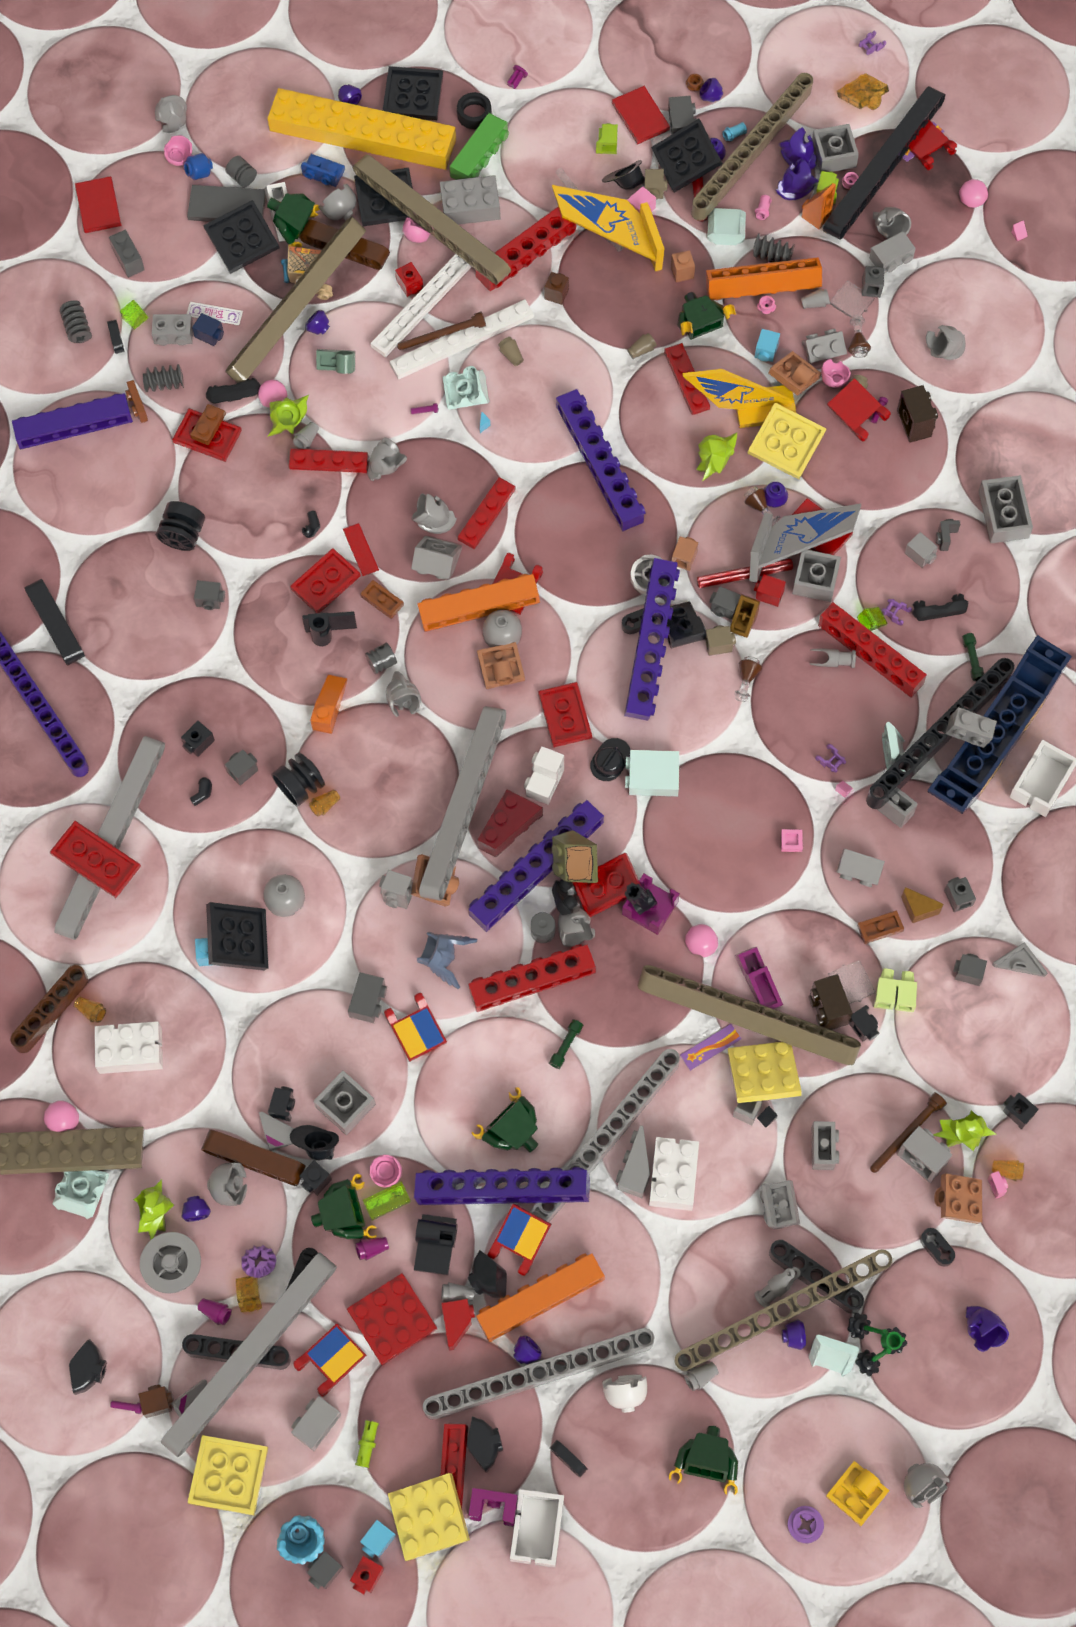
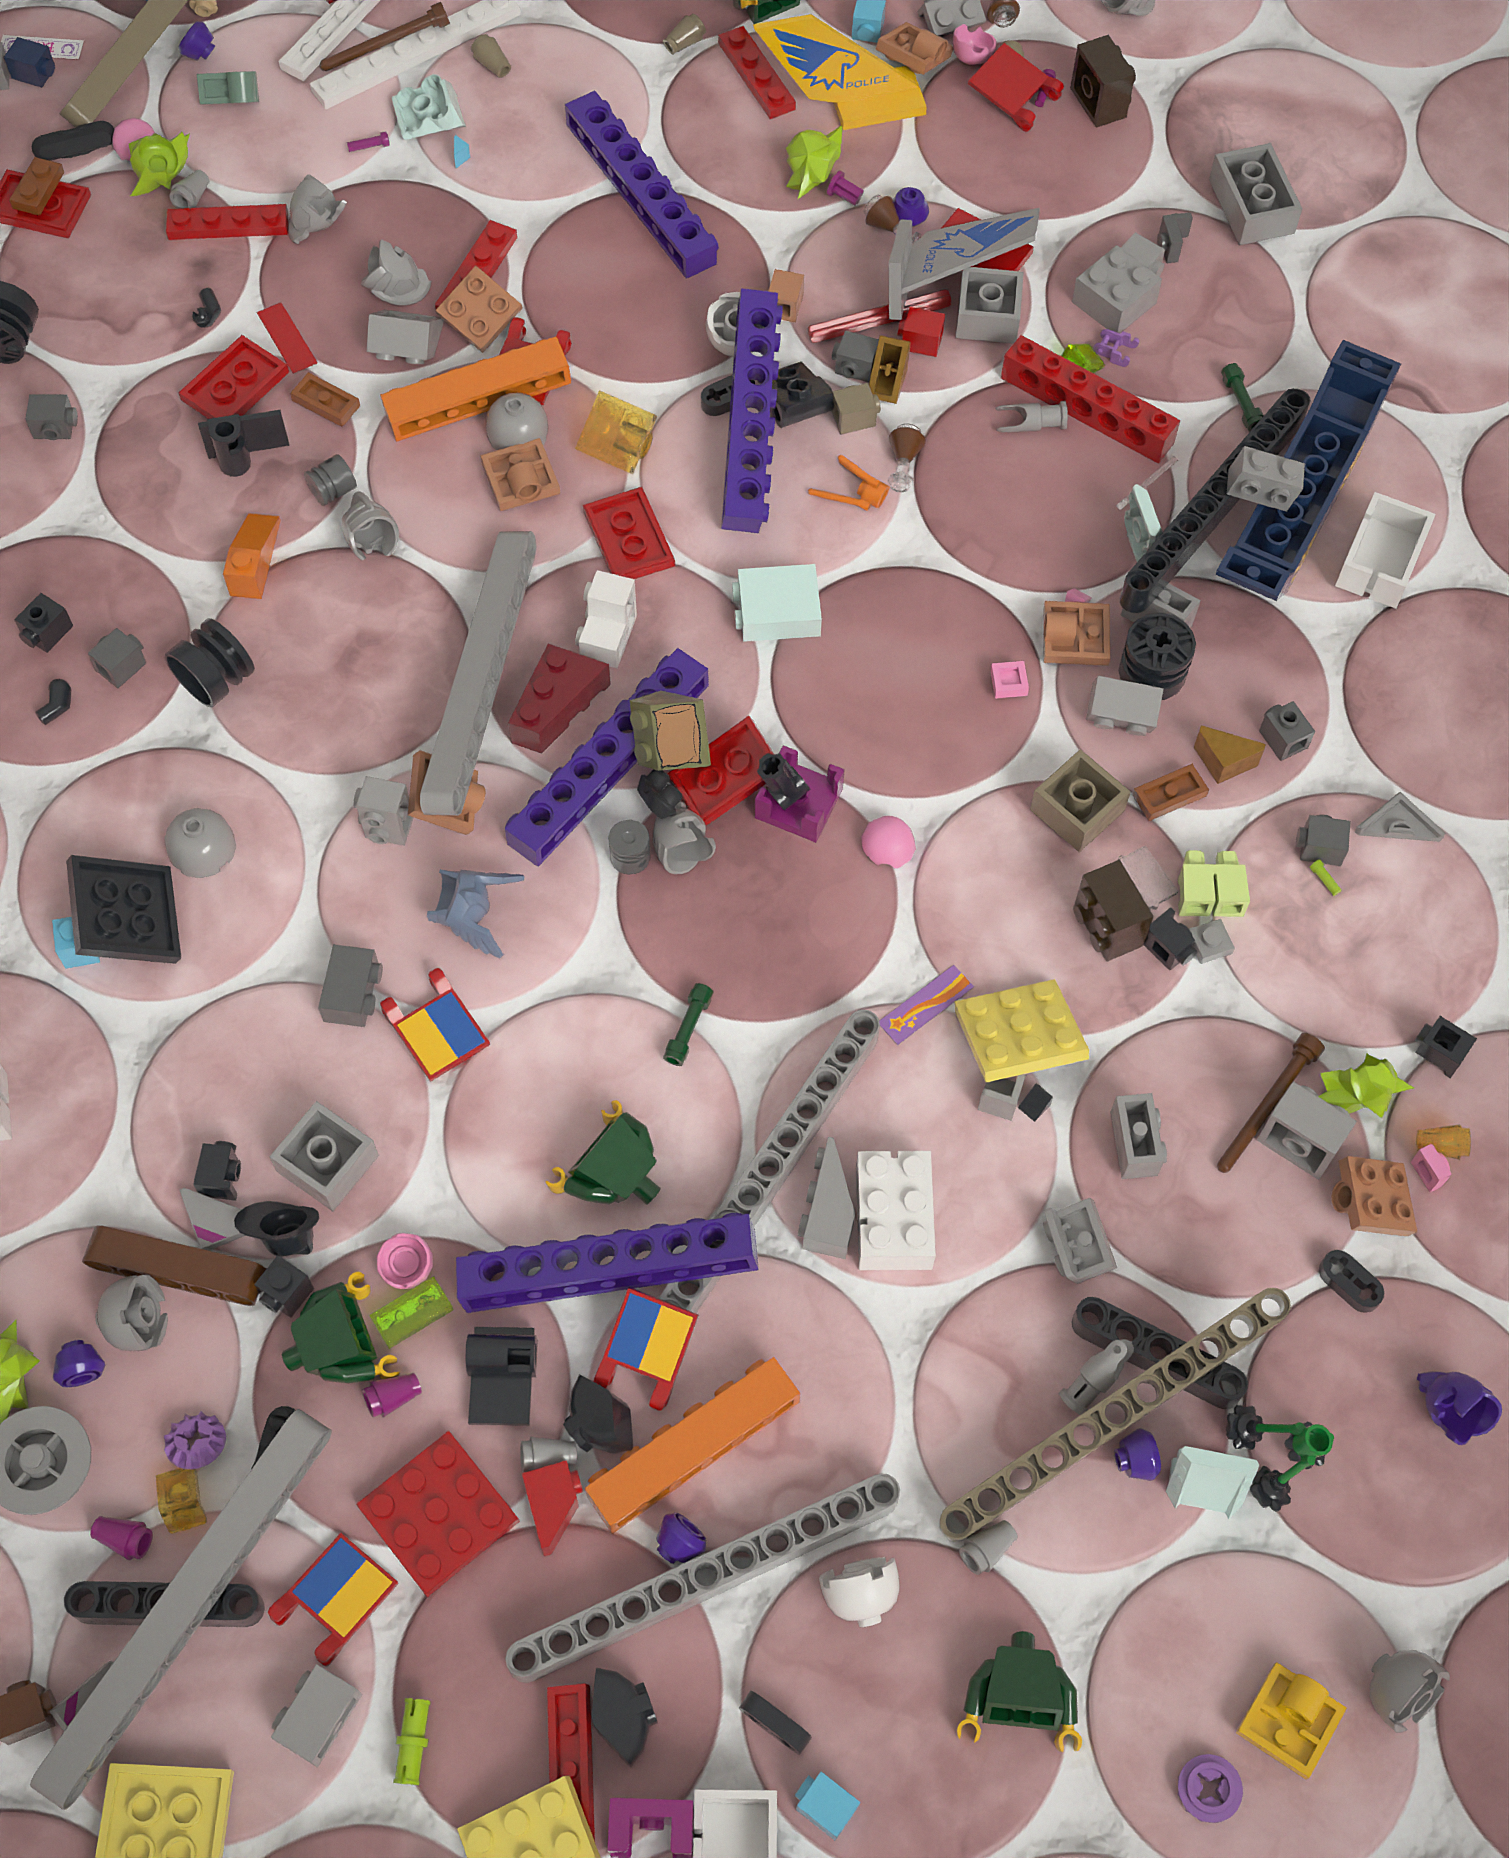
camera: 10 degrees left, 5 degrees down
clear yellow cone [309,789,340,817] -> none
red brick [468,944,596,1012] -> none
black piece [590,738,631,781] -> none
dark tan beam [637,965,861,1065] -> none
magenta slope [735,947,783,1009] -> none
light yellow plate [748,403,827,479] -> none
medium lavender piece [815,744,846,773] -> none
black piece [912,593,969,621] -> none
none -> nougat plate [436,266,523,353]
none -> clear yellow plate [575,390,657,474]
none -> medium azure brick [795,1772,861,1841]
none -> orange plant [808,455,890,511]
none -> magenta piece [826,170,864,206]
none -> dark tan brick [1030,749,1131,853]
none -> nougat plate [1043,601,1111,666]
none -> light grey brick [1072,245,1162,333]
none -> clear piece [1116,456,1178,510]
none -> black wheel [1118,613,1196,700]
none -> light grey plate [1189,919,1235,964]
none -> lime piece [1309,860,1342,896]

